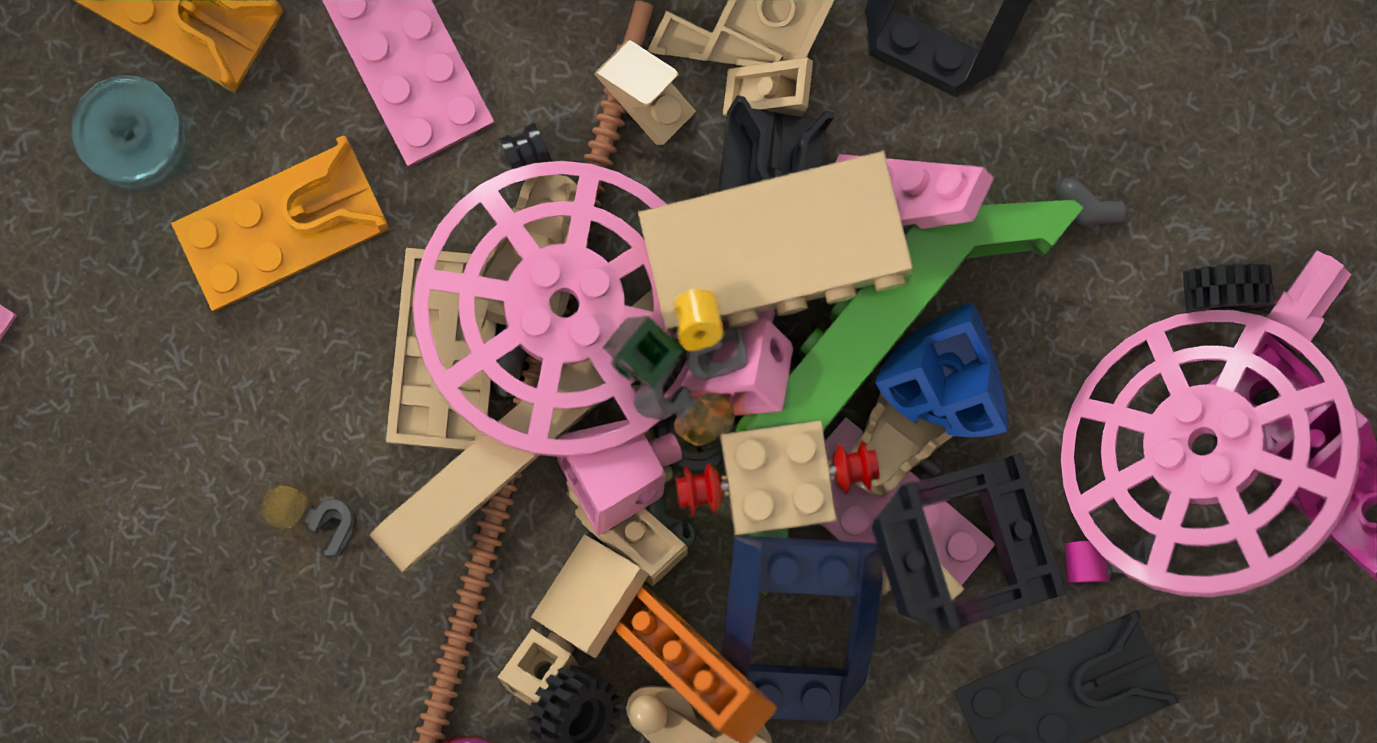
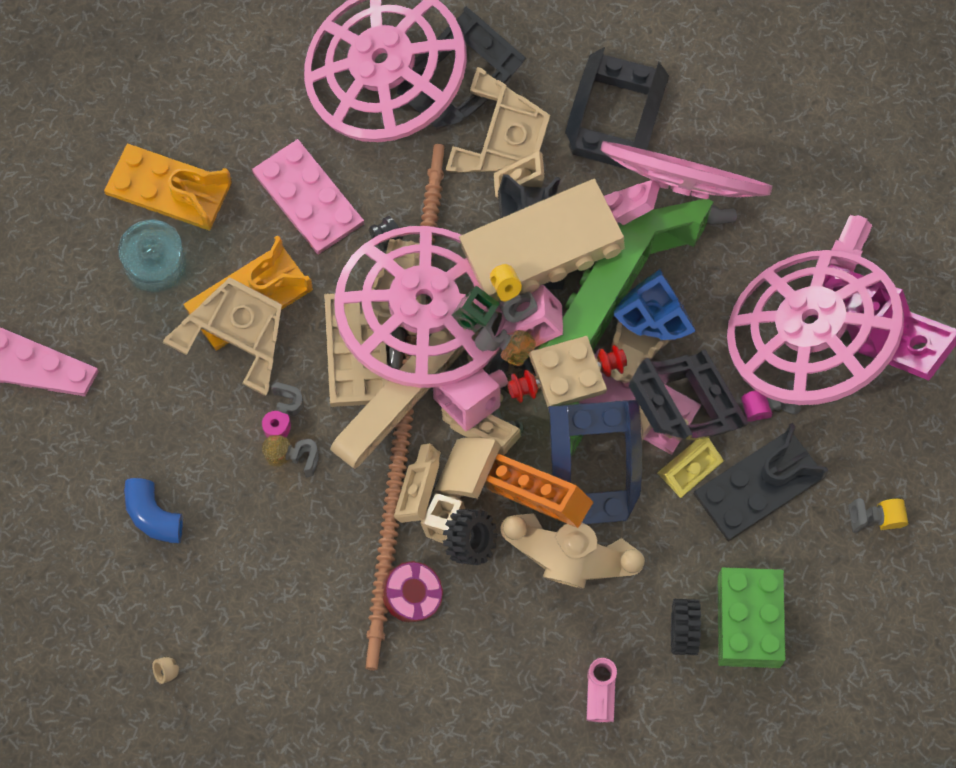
camera: 10 degrees left, 15 degrees down
tan slope [594,40,696,145] -> none
black tyre [1183,263,1275,313] -> none
none -> blue cylinder [124,478,183,544]
none -> tan wing [163,277,282,396]
none -> leg [262,382,304,442]
none -> tan hinge [394,444,441,523]
none -> bright pink dish [601,141,772,200]
none -> light yellow slope [657,438,724,498]

